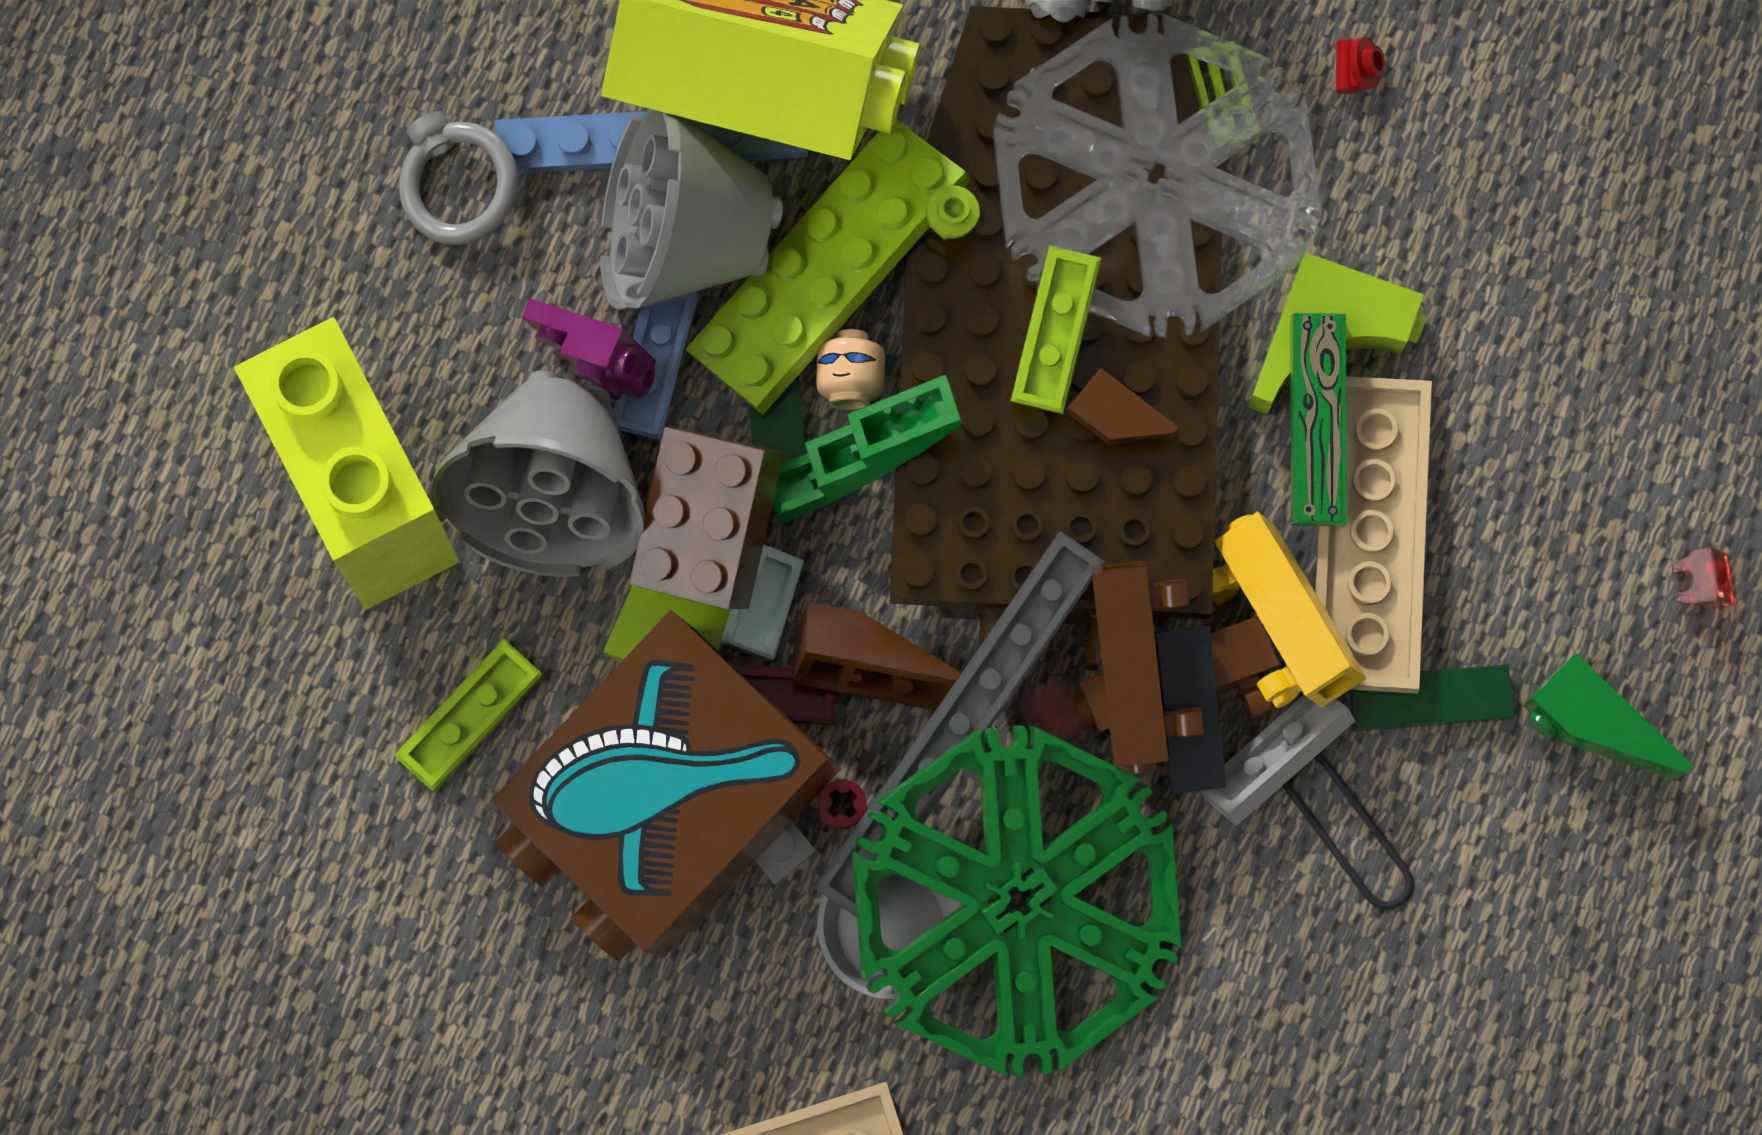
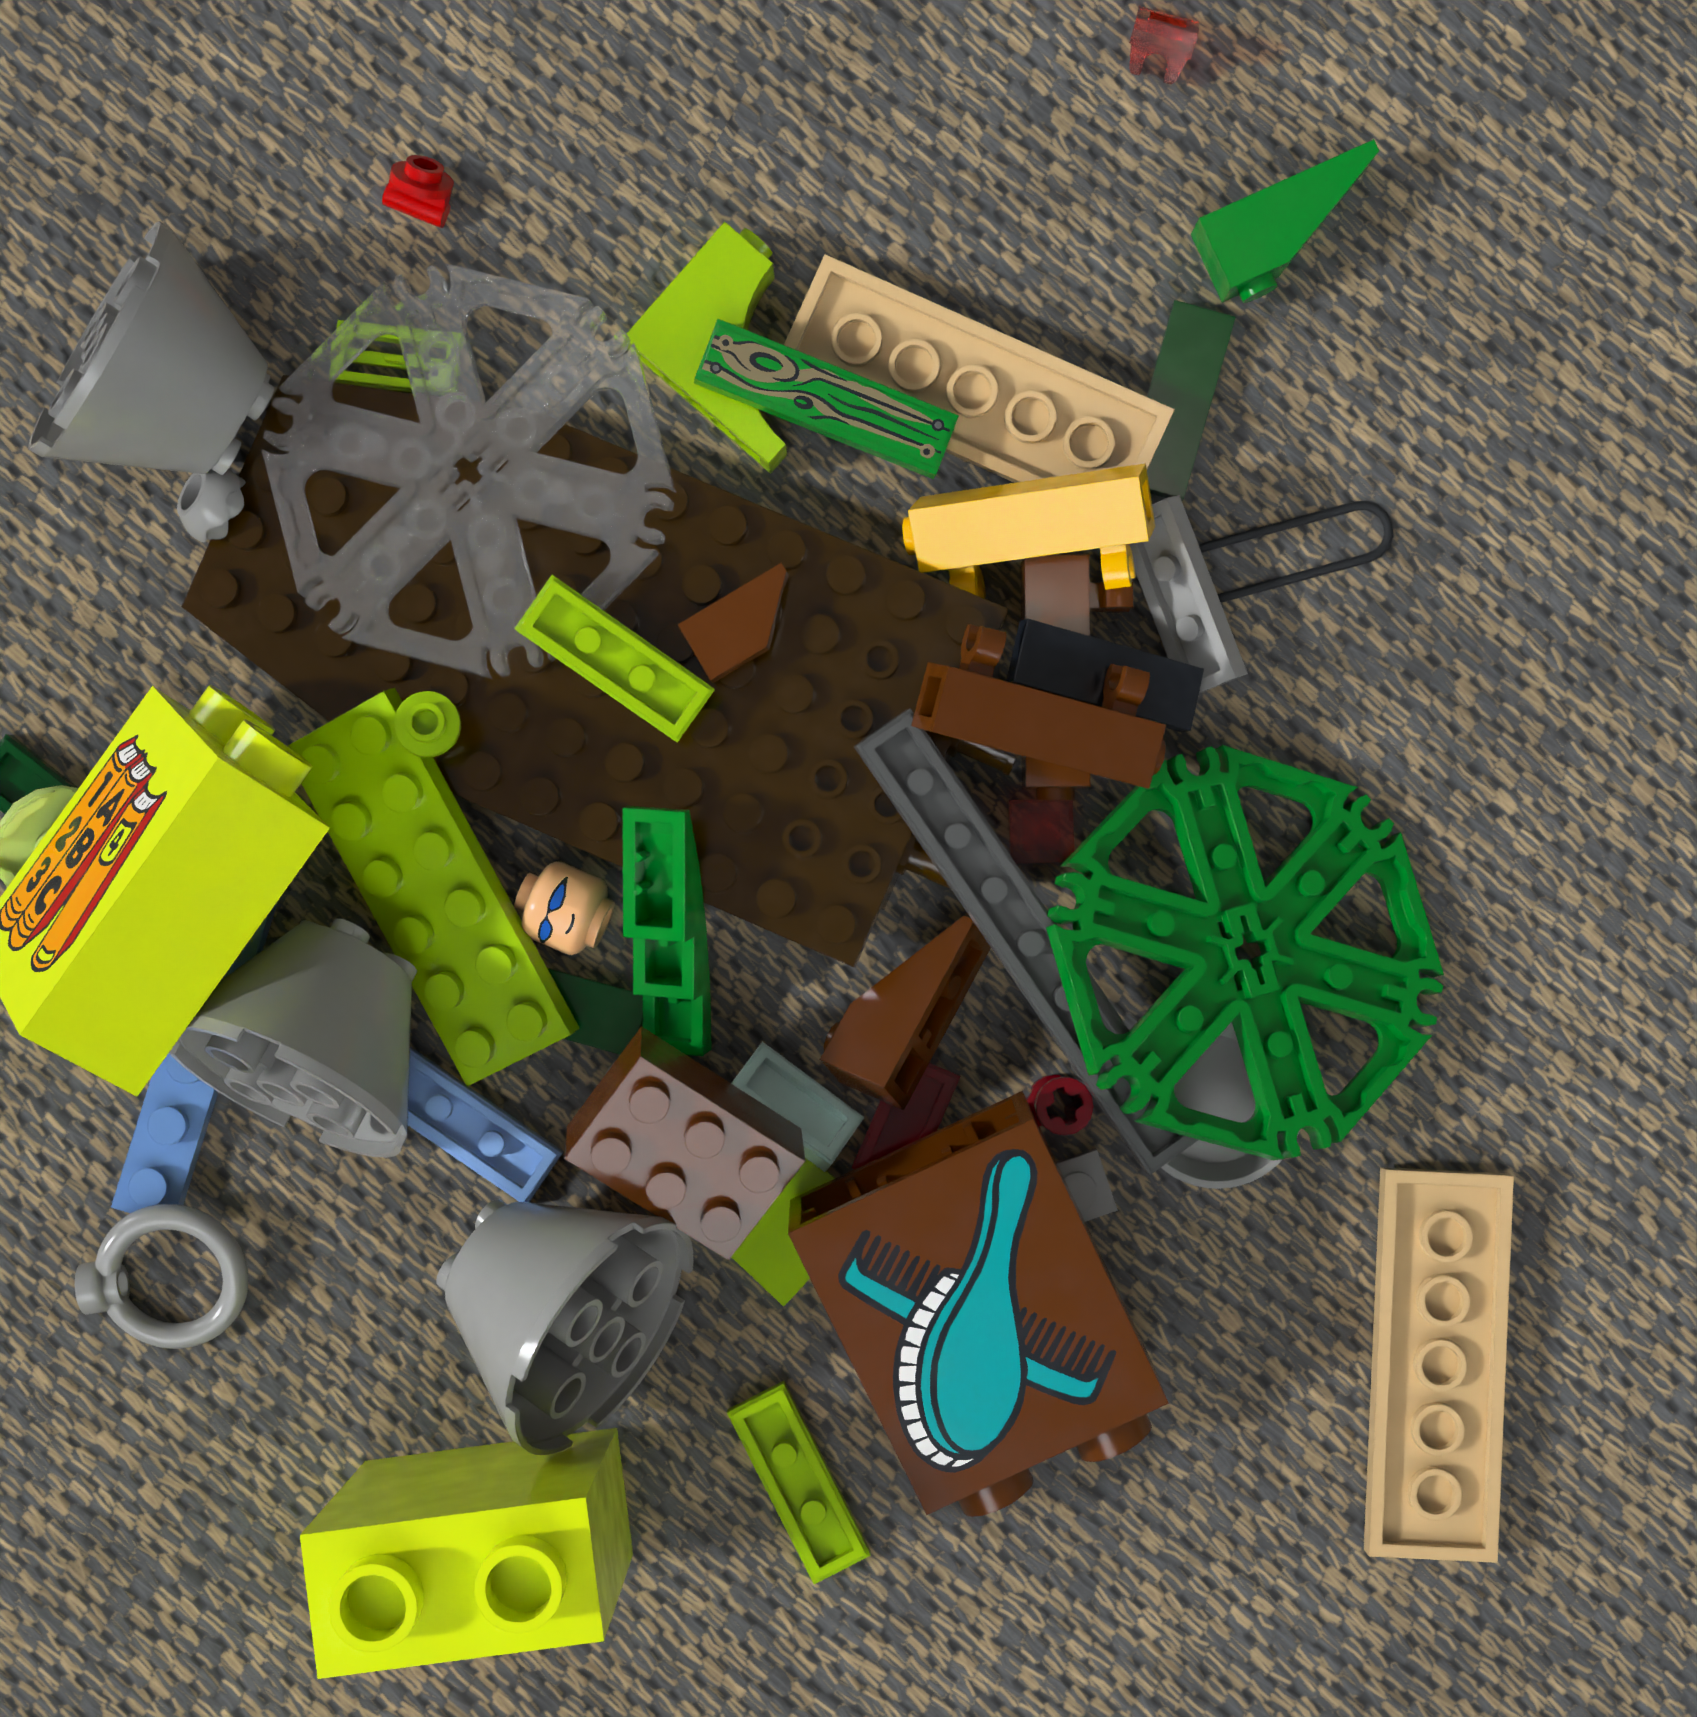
camera: 70 degrees left, 10 degrees up
magenta plate [521,298,656,400] -> none

